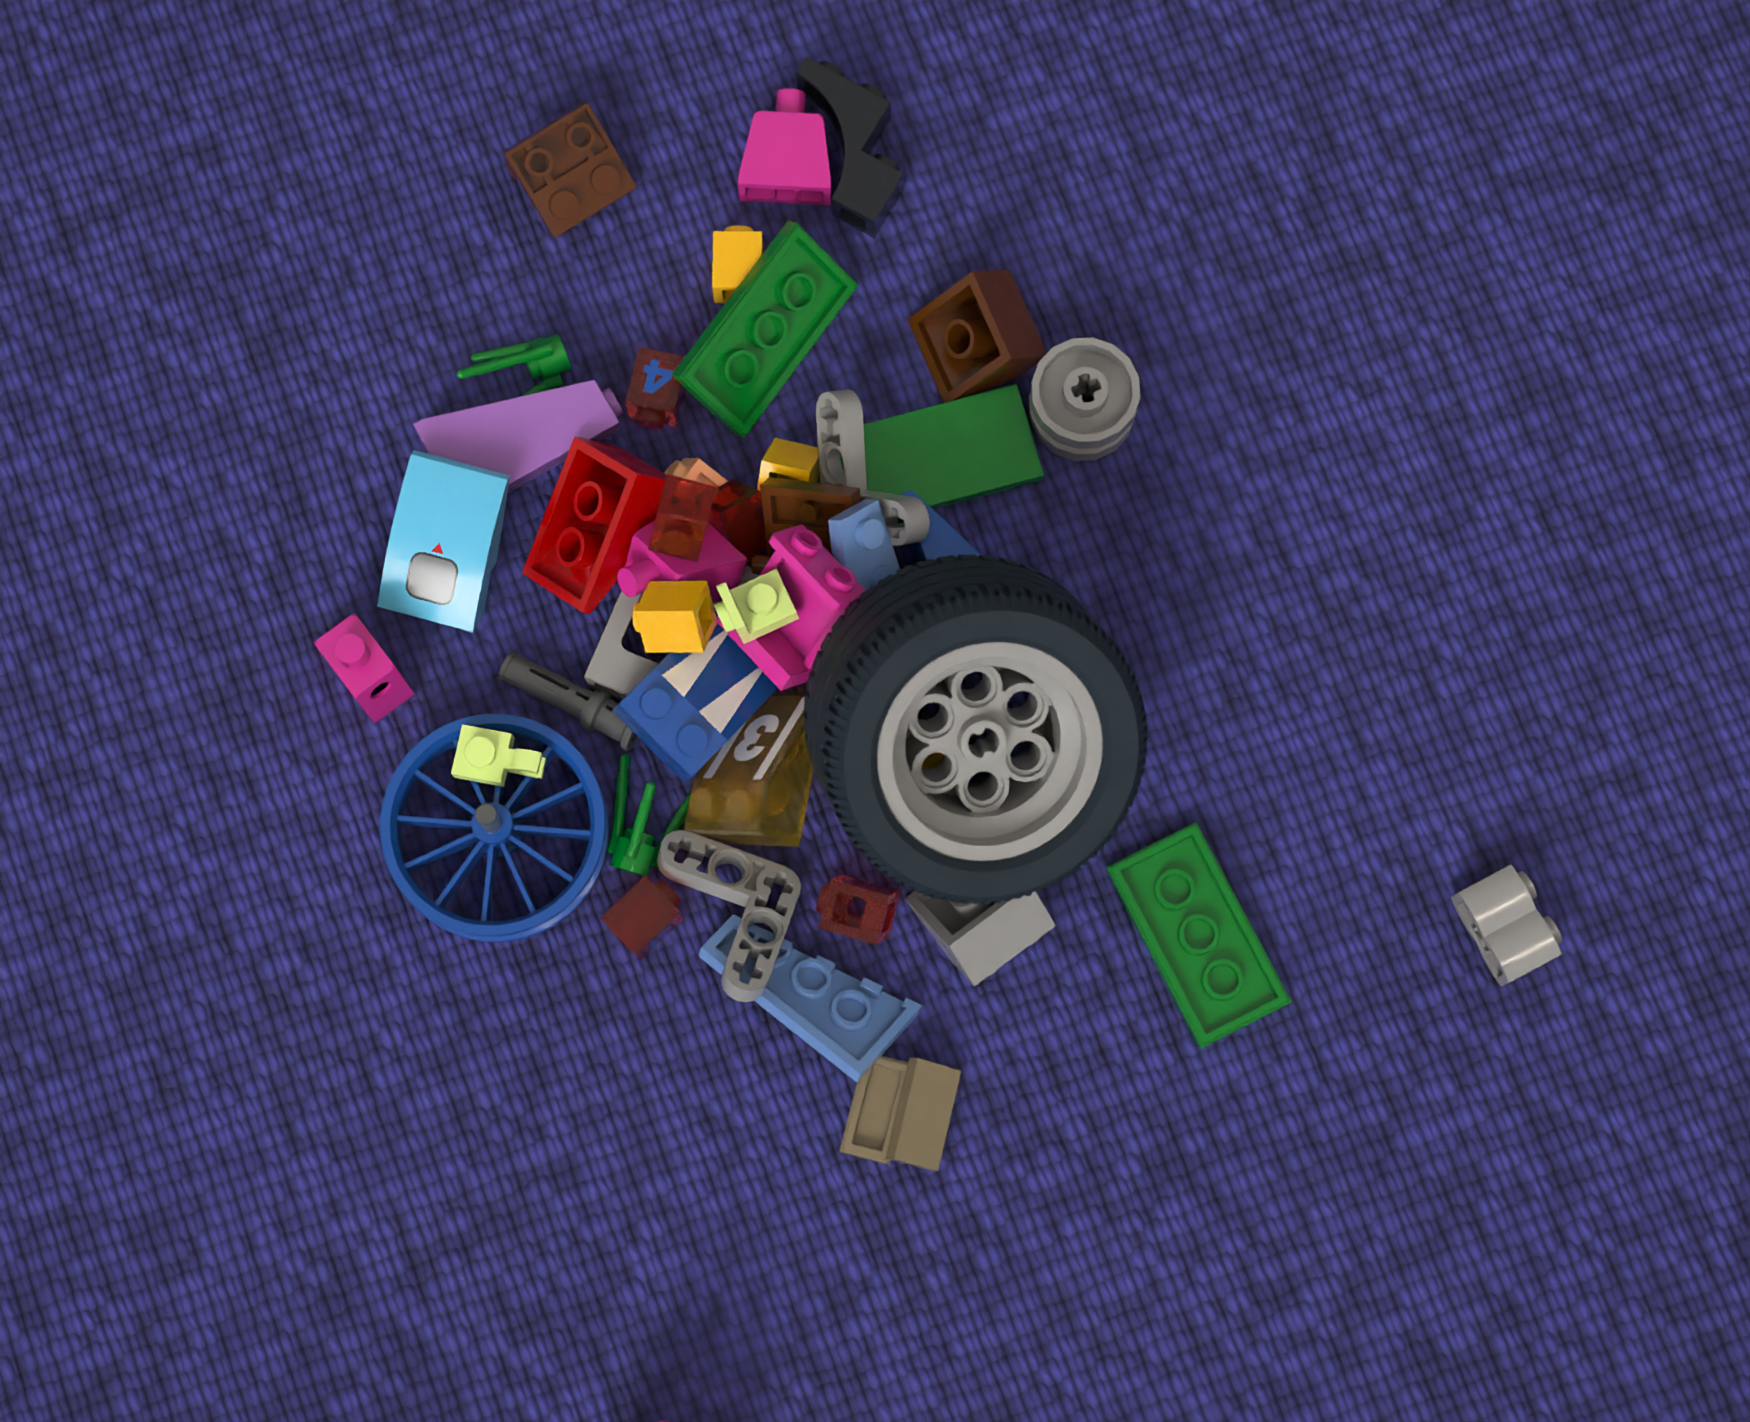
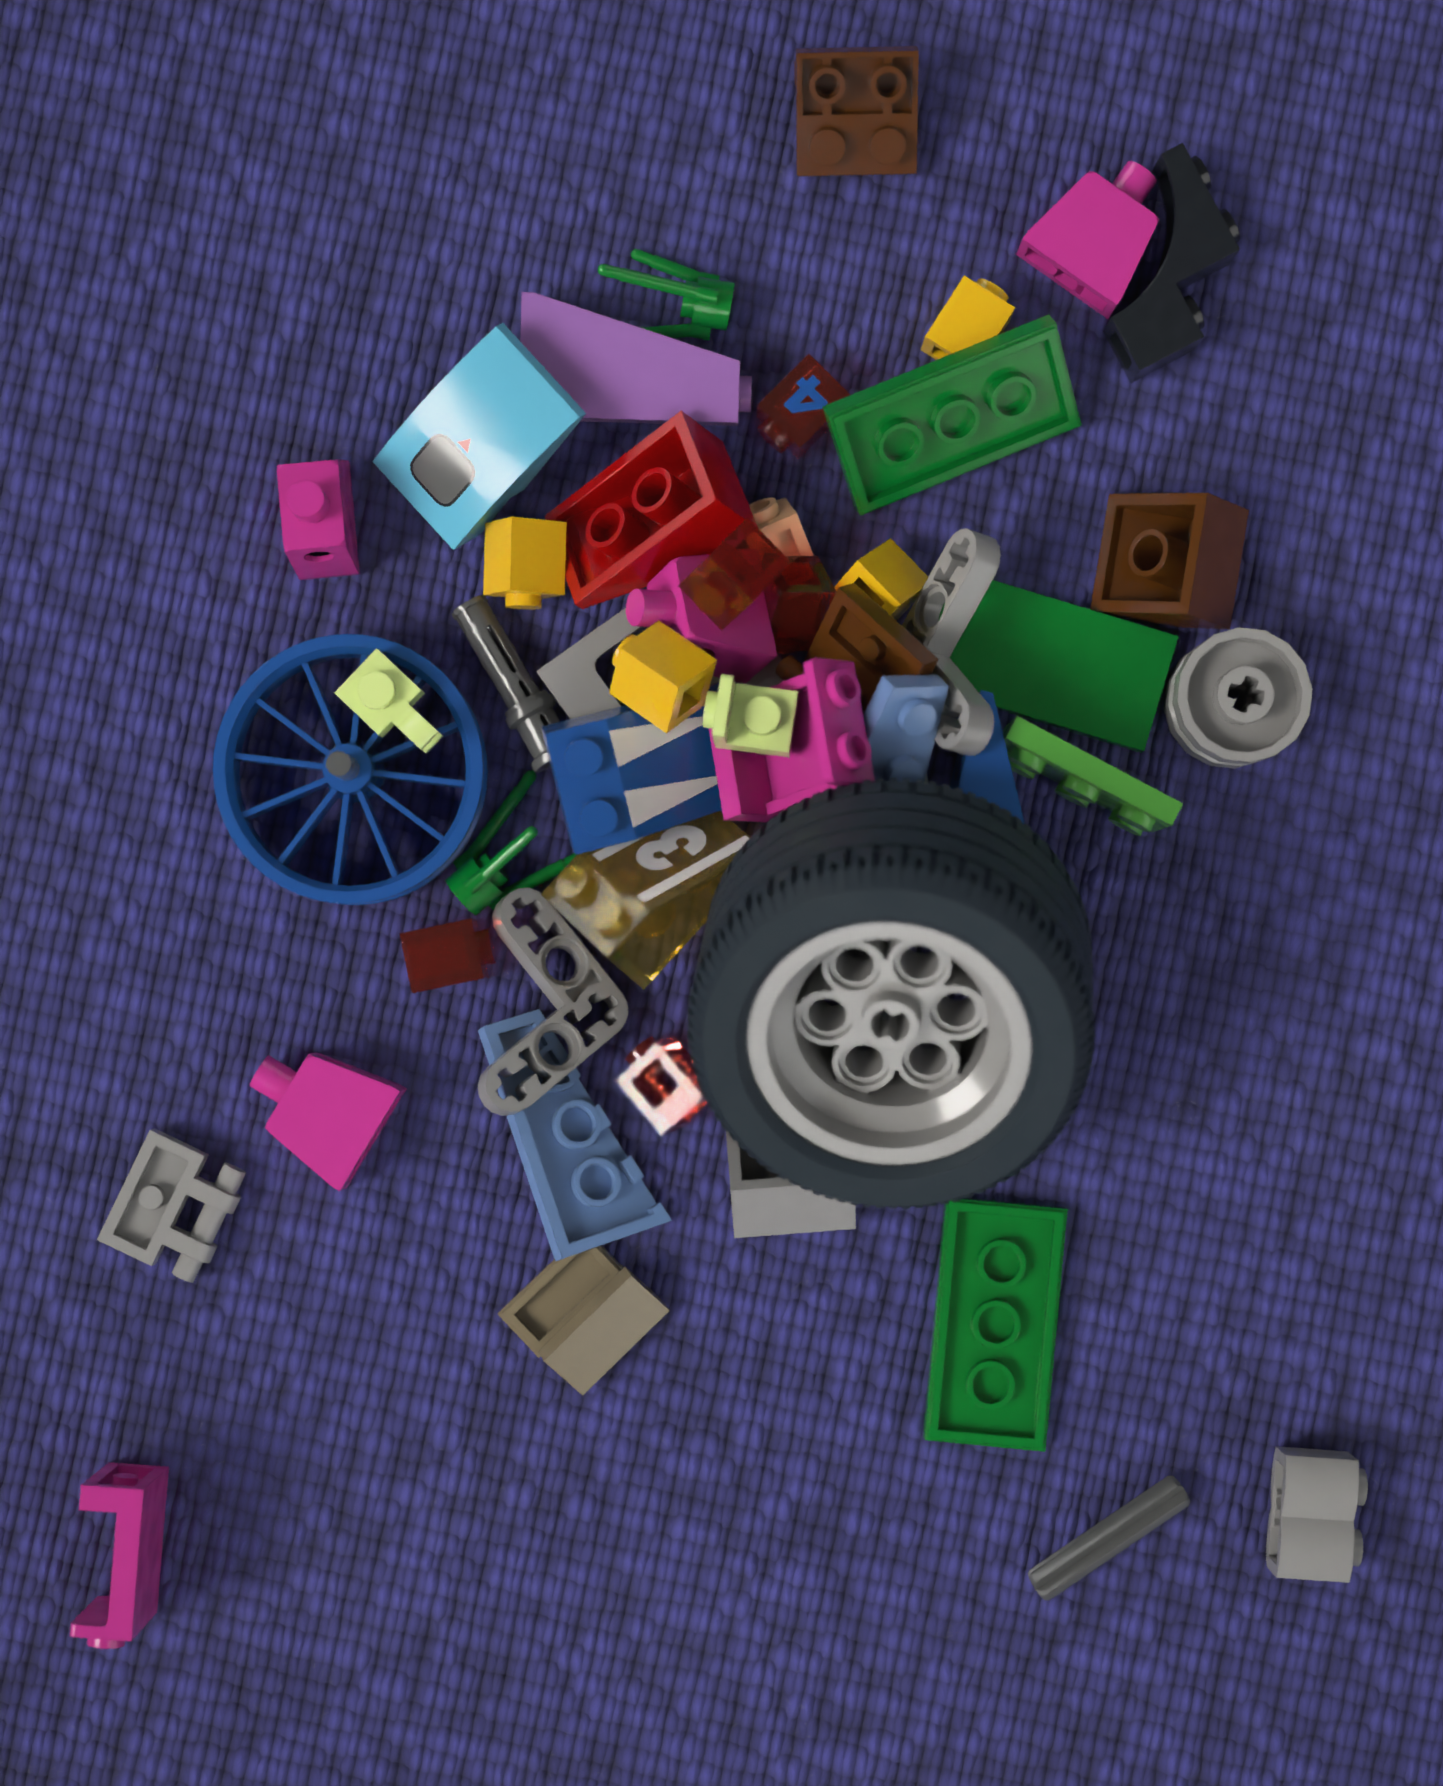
camera: 30 degrees right, 10 degrees up
none -> light grey plate [97,1128,246,1283]
none -> dark pink torso [249,1052,407,1192]
none -> yellow brick [483,516,567,609]
none -> bright green plate [1002,716,1183,836]
none -> dark grey axle [1028,1476,1191,1601]

